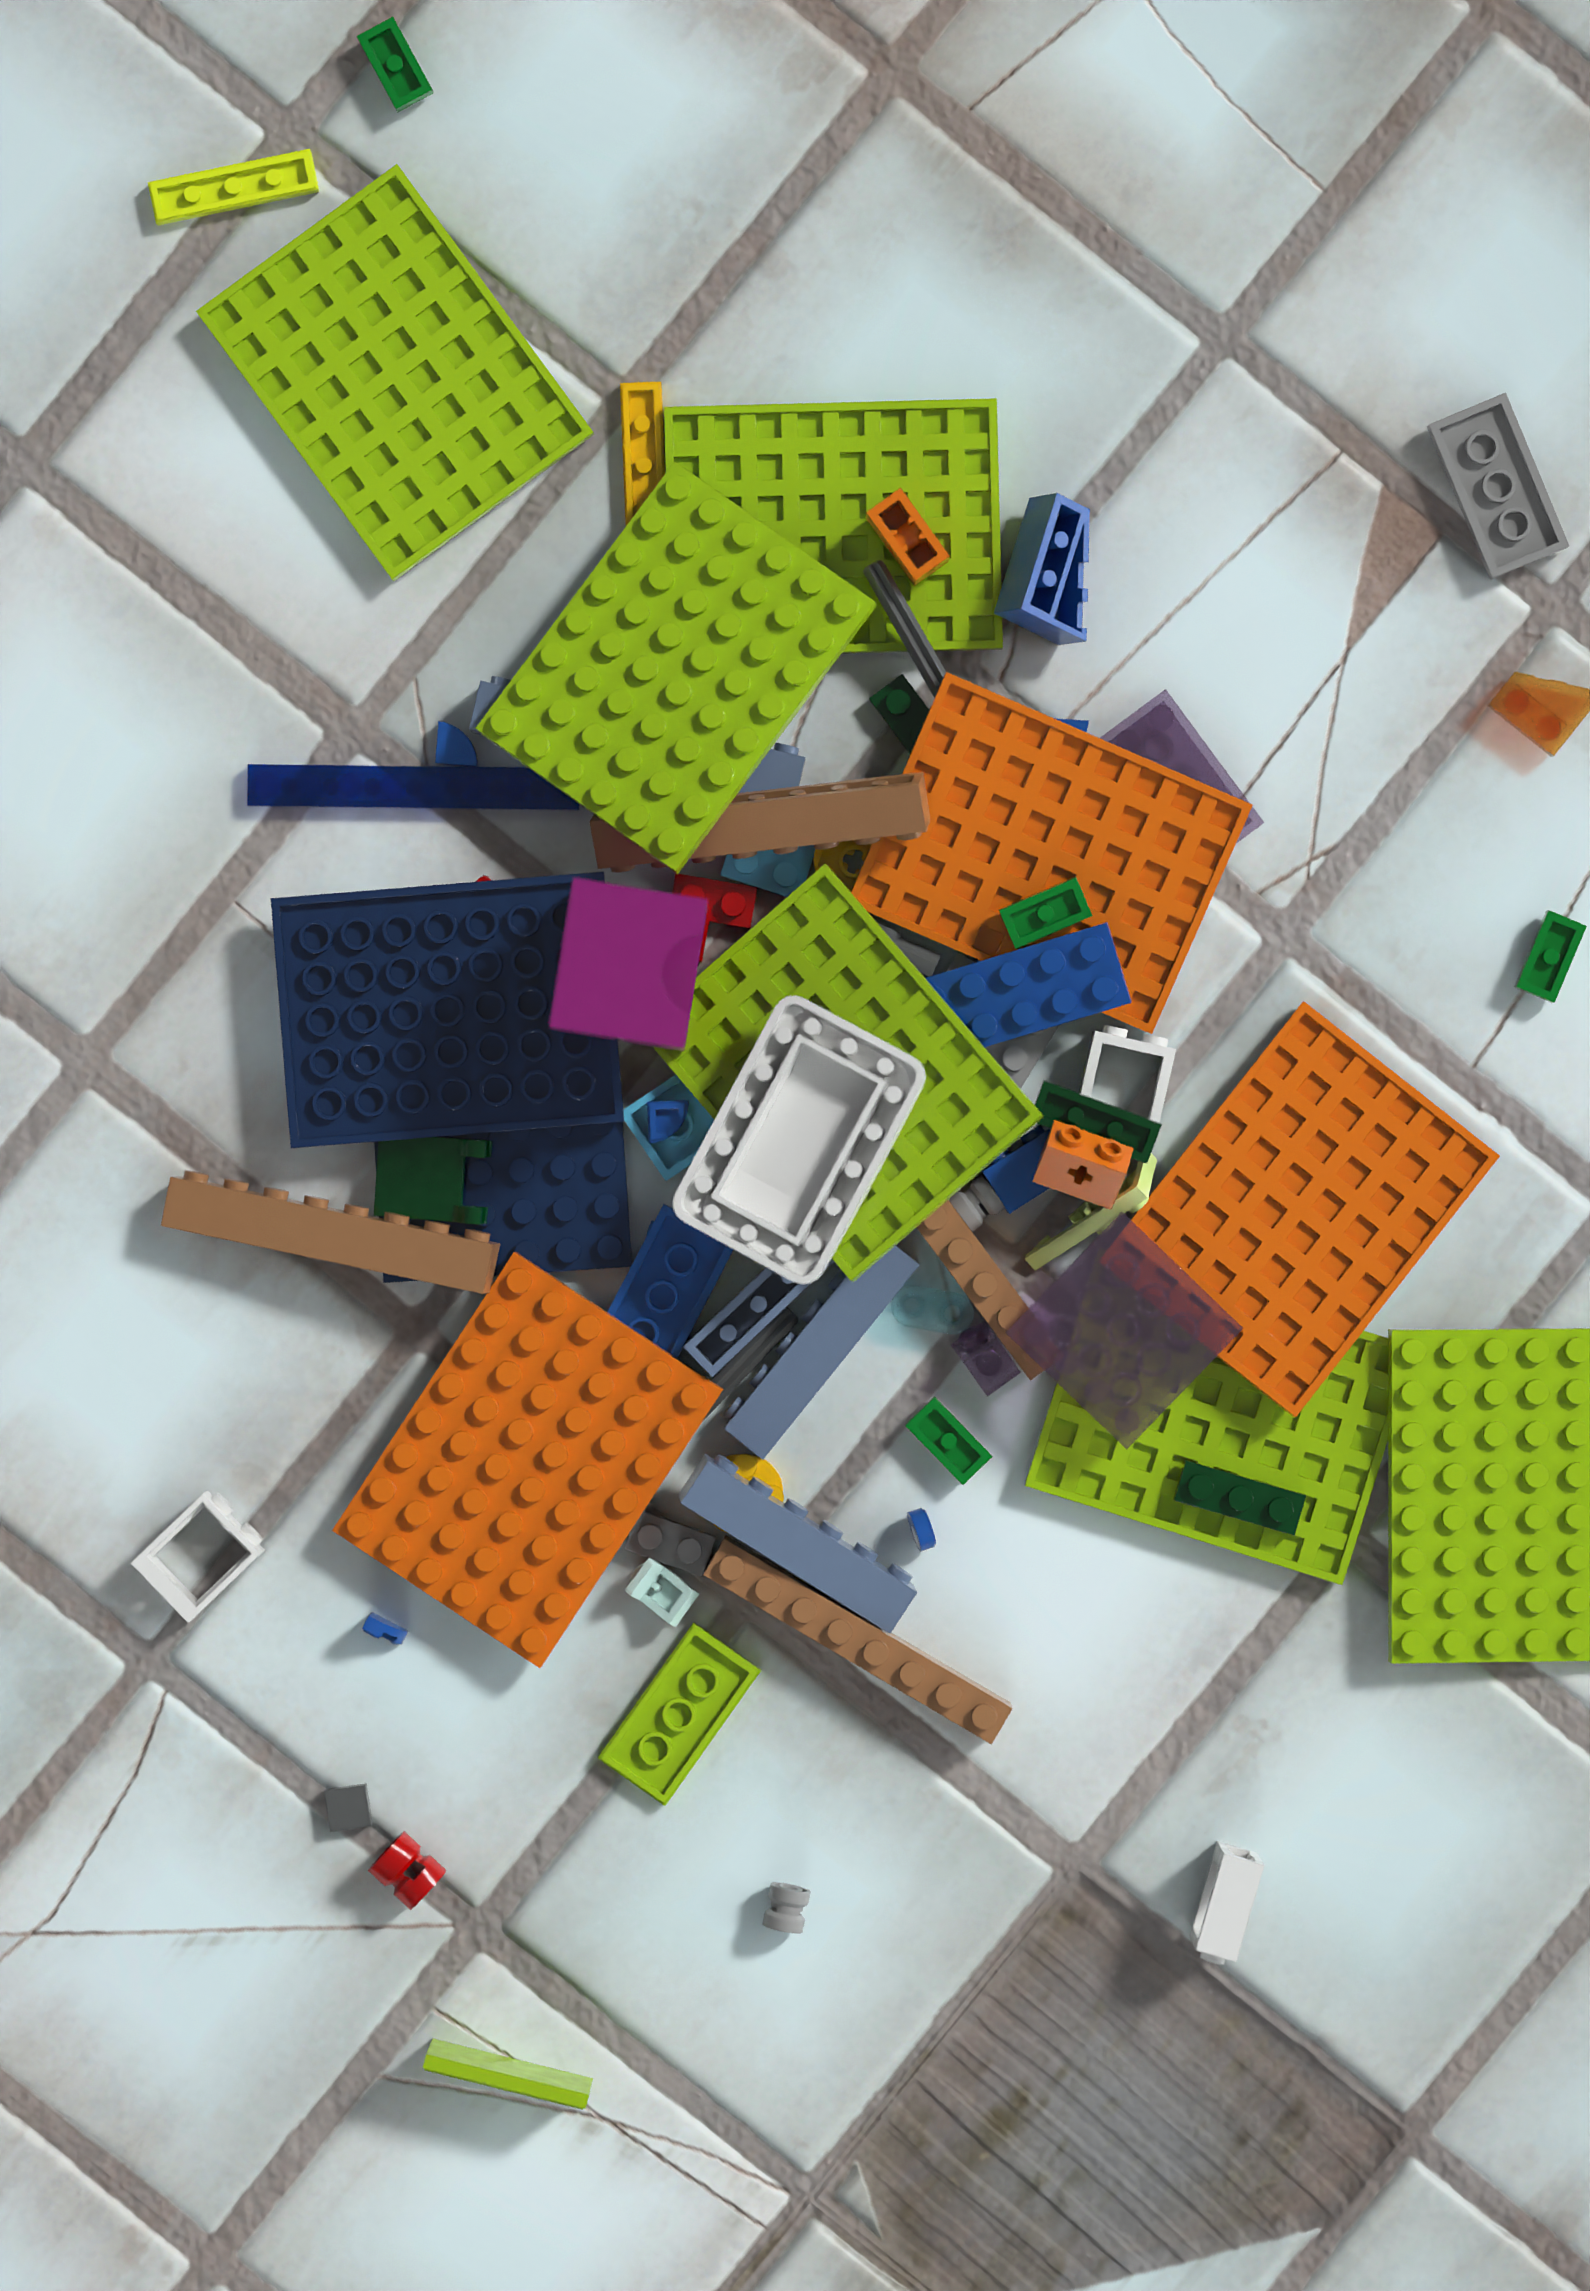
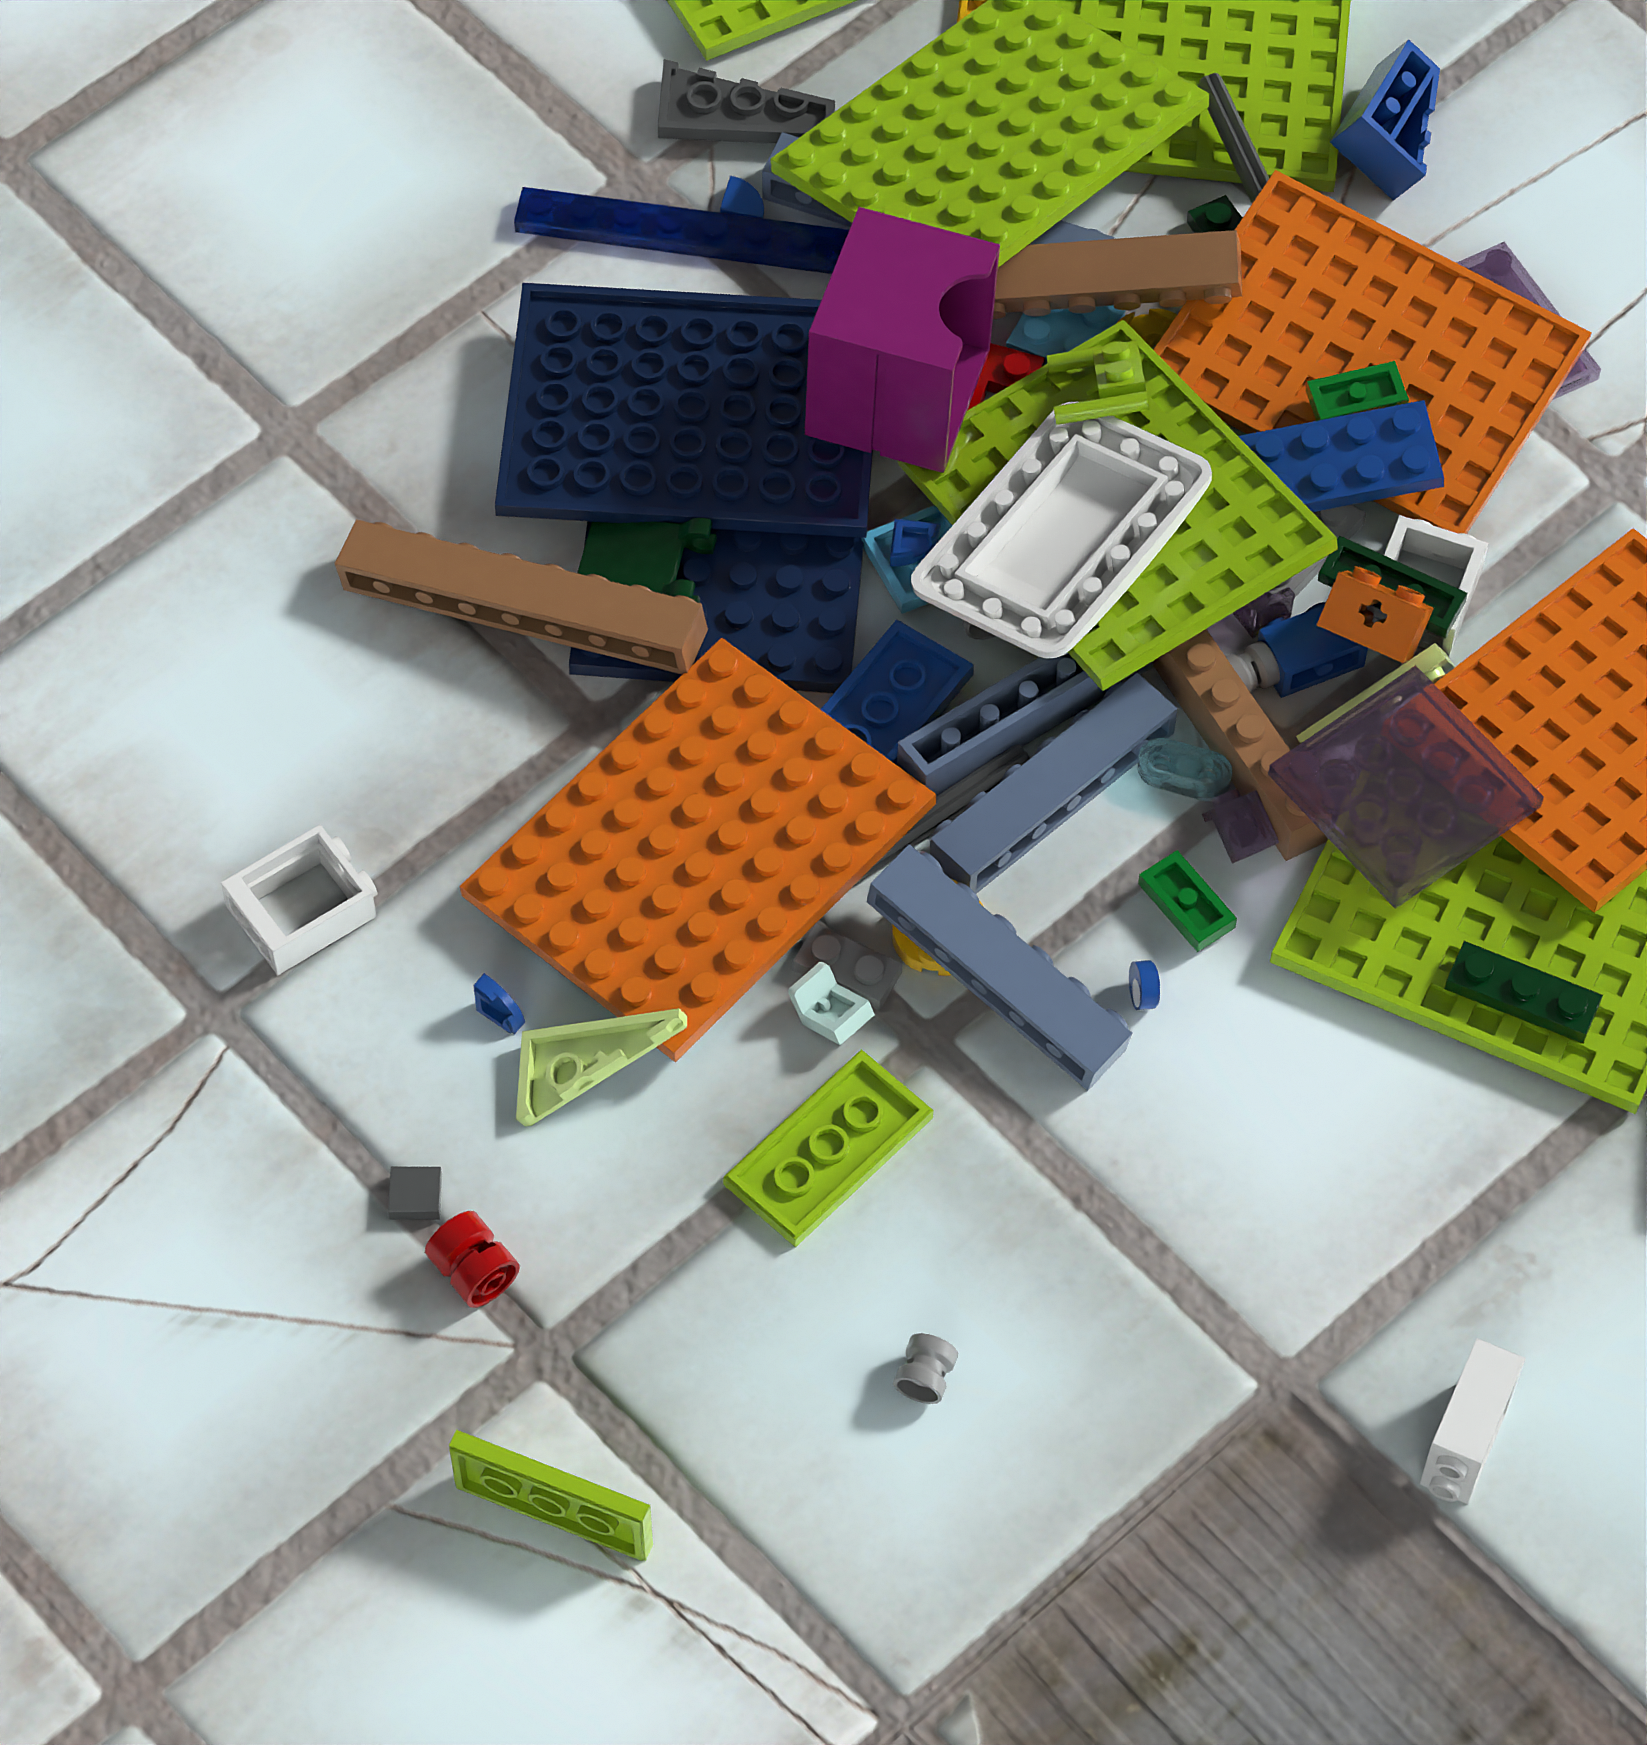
camera: 10 degrees right, 30 degrees down
medium nougat brick [703,1535,1013,1745] -> none
orange brick [866,488,950,586] -> none
none -> yellowish green wing [516,1008,687,1126]
none -> dark grey wing [658,59,835,143]
none -> lime plate [1046,340,1149,425]

